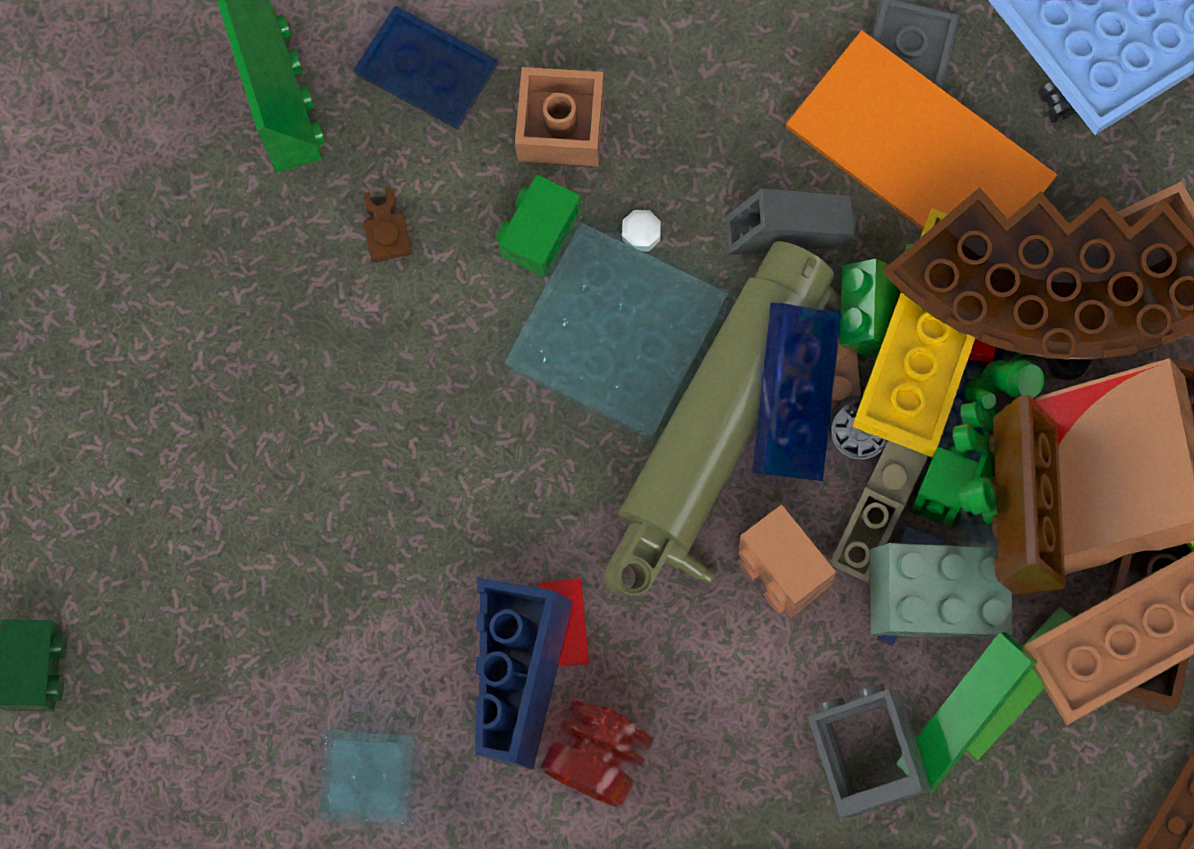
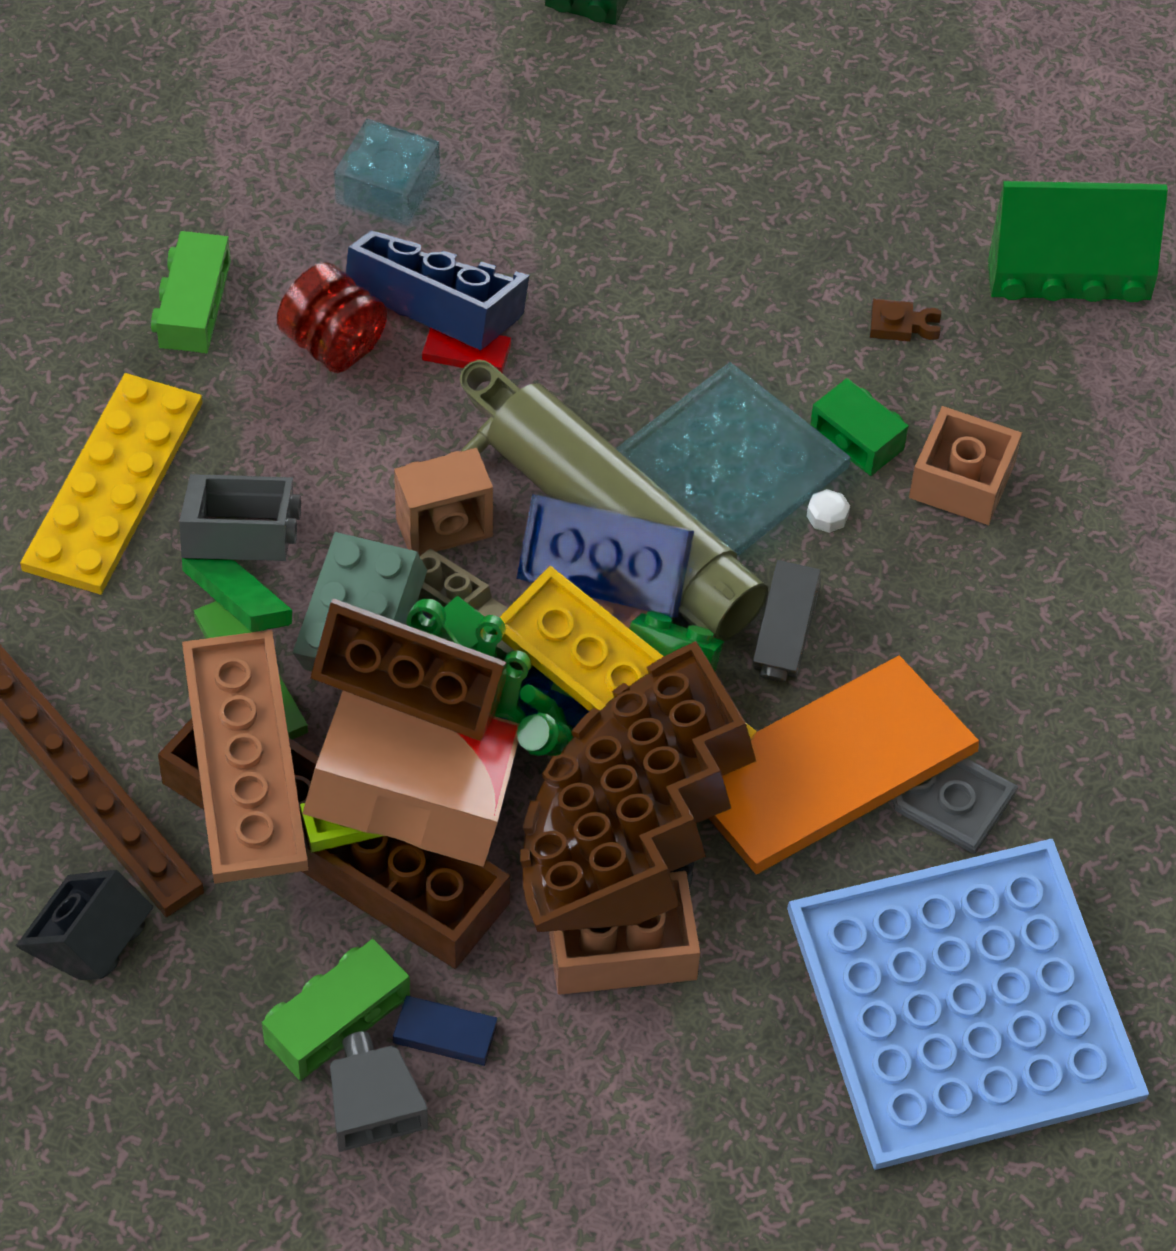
camera: 100 degrees right, 20 degrees down
clear blue tile [353,6,499,130] -> none

